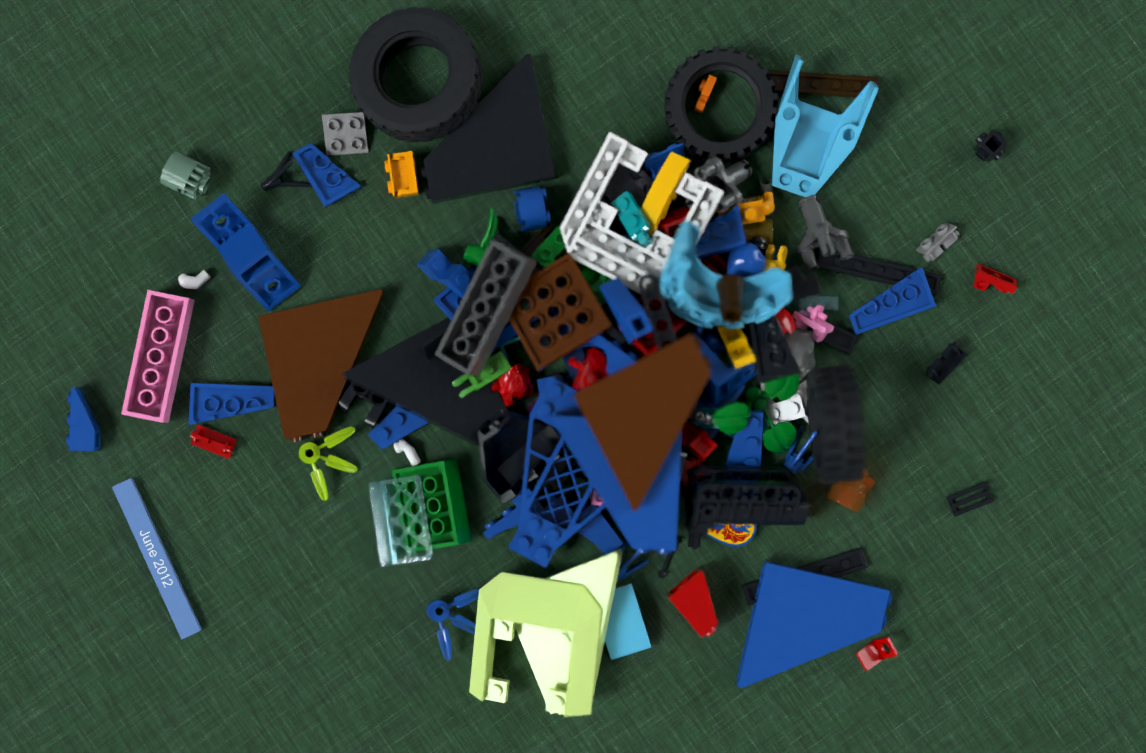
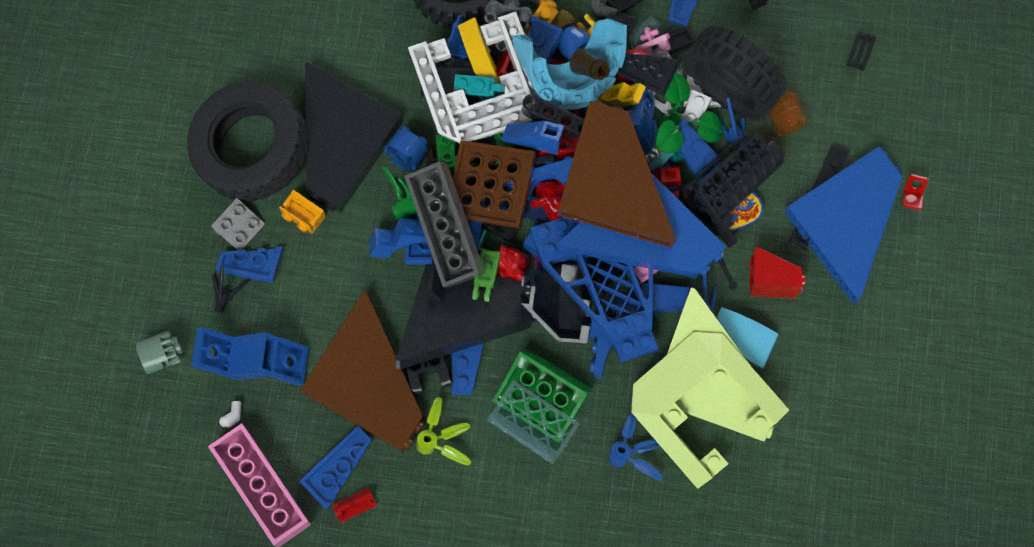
camera: 50 degrees left, 15 degrees down
white arm [393,439,421,466] -> none

